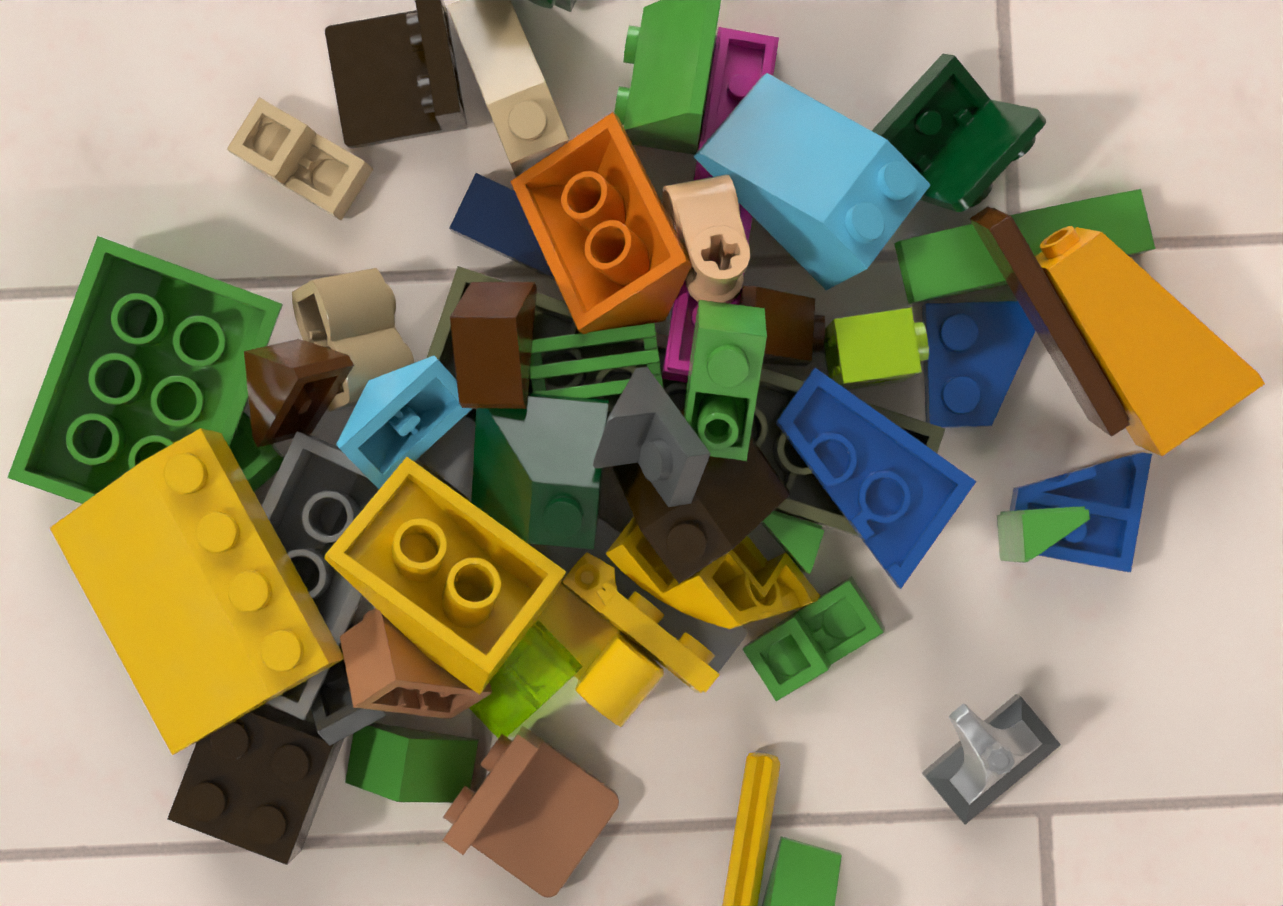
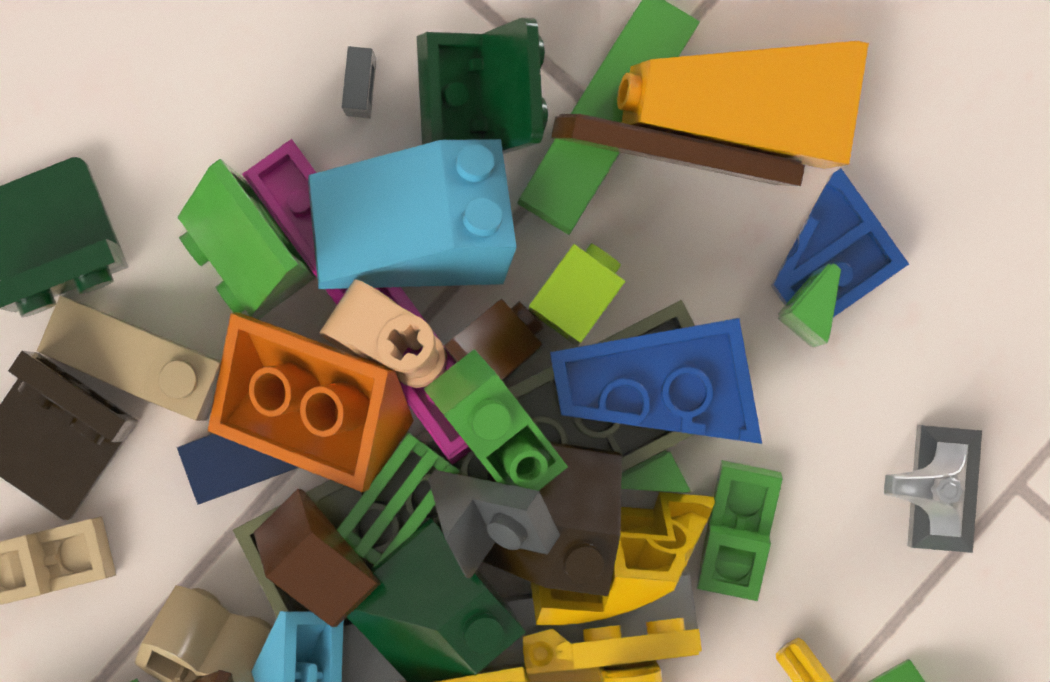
camera: 45 degrees left, 0 degrees up
blue wing [922,301,1035,428] -> none
none -> dark grey tile [342,46,377,119]

